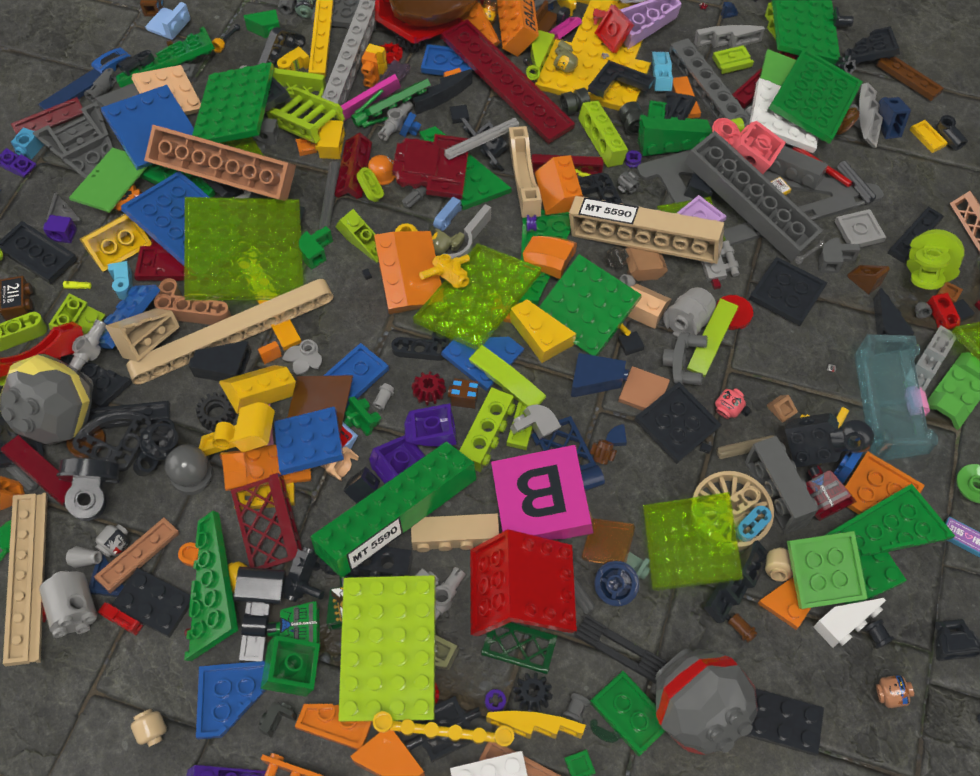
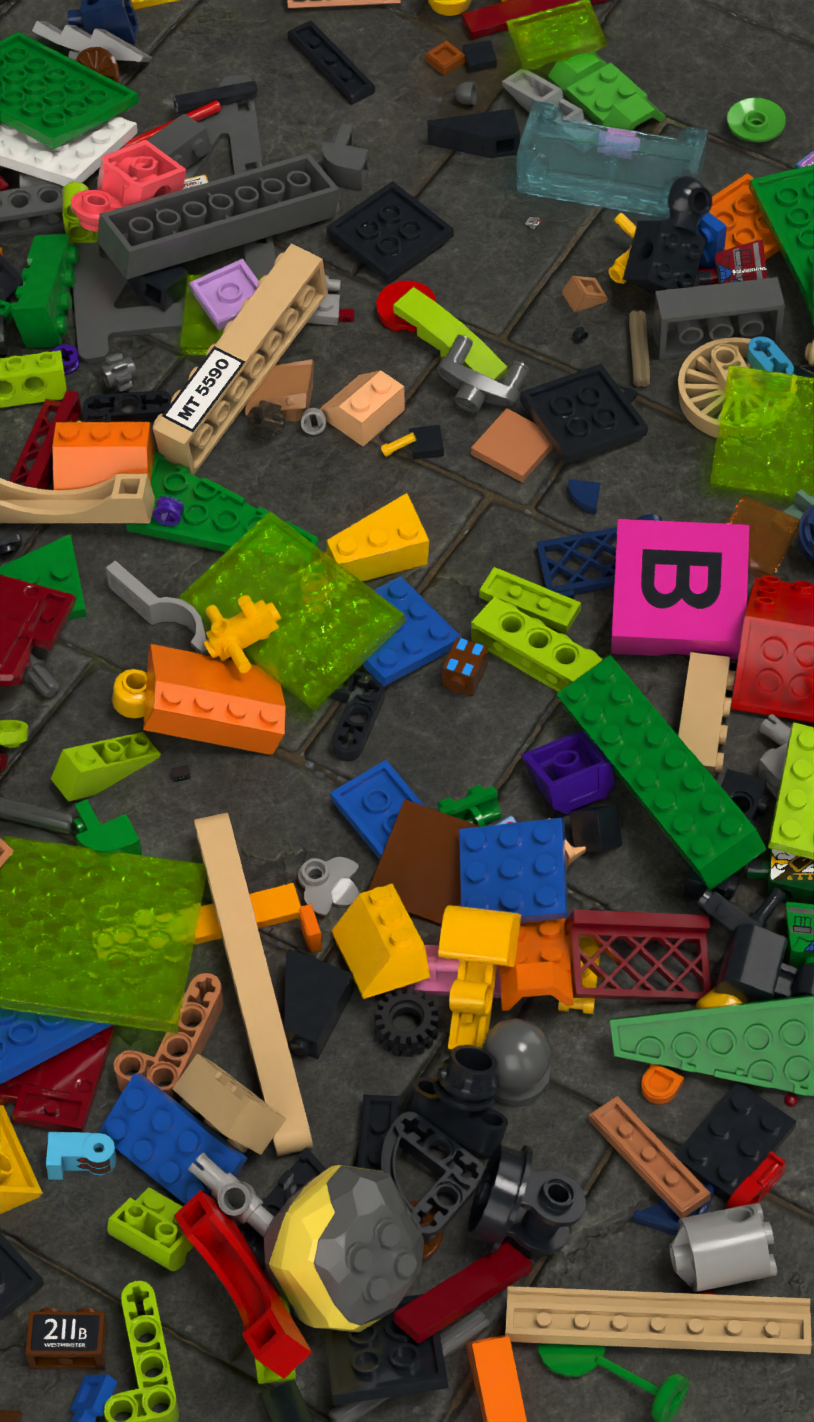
camera: 75 degrees left, 5 degrees down
neon yellow pin [63,281,92,289] -> none
light grey cone [66,546,102,568] -> none
light grey head [96,524,129,558] -> none
light grey pin [372,383,394,410] -> none
dark purple slope [404,403,457,446] -> none
dark red gear [412,371,446,406] -> none
olive piece [432,228,465,256] -> none
medium blue piece [433,197,462,231] -> none
lime slope [469,345,546,407] -> none
light grey brick [510,405,561,440] -> none
orange slope [523,236,577,279] -> none
green plate [539,254,642,356] -> none
dark blue slope [571,353,629,397] -> none
reddish brown gear [590,439,617,465] -> none
light grey piece [663,287,716,338] -> none
coral head [715,389,746,419] -> none
light grey plate [835,209,886,247] -> none
reddish brown slope [847,265,890,295] -> none
lime piece [907,229,965,290] -> none
red leg [927,292,960,330] -> none

